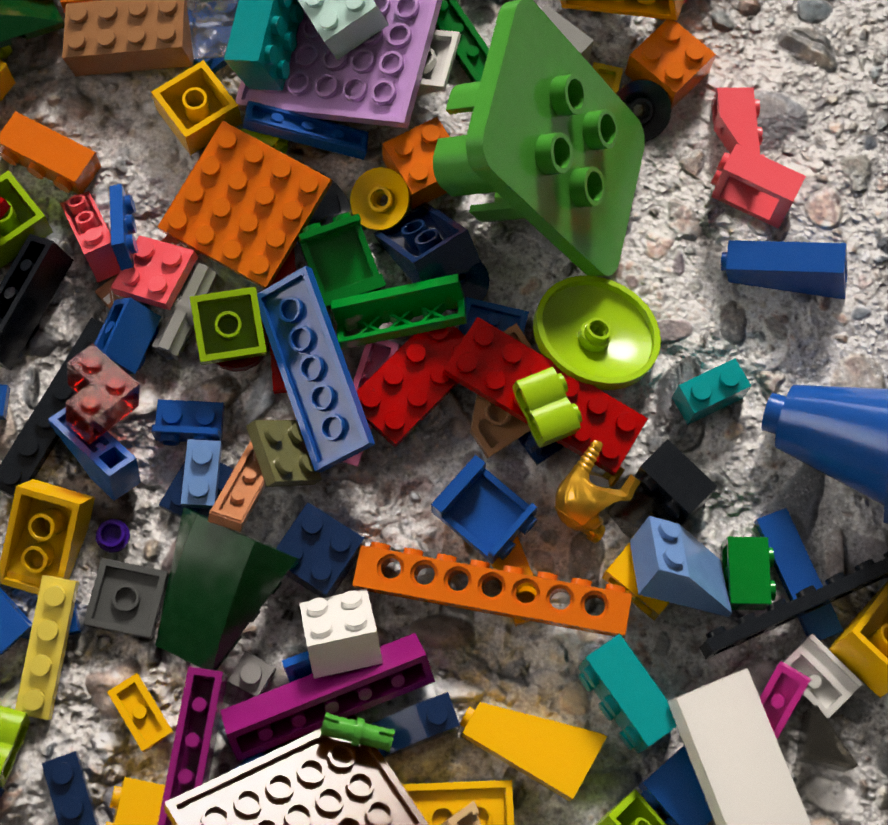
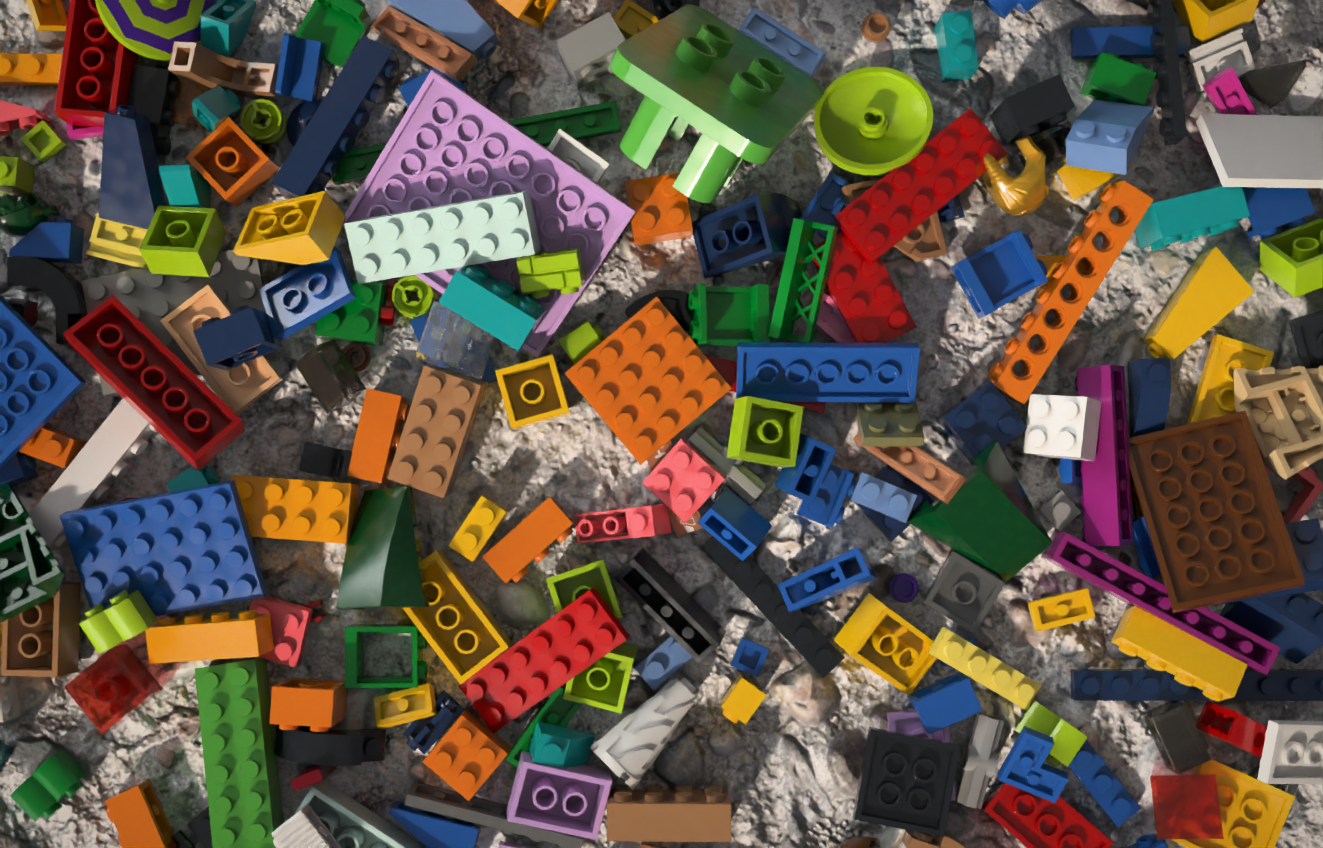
camera: 70 degrees left, 15 degrees up
clear red brick [66,343,140,445] -> none
blue plate [109,184,138,270] -> none
blue tile [242,101,369,160] -> none
bright green pin [320,712,395,752] -> none
yellow dish [350,167,410,231] -> none
lime brick [512,367,582,448] -> none
none -> yellow brick [448,495,510,562]
none -> lime brick [516,247,586,298]
none -> light blue tile [738,7,827,78]
none -> blue brick [774,433,837,504]
none -> medium nougat plate [861,13,891,43]

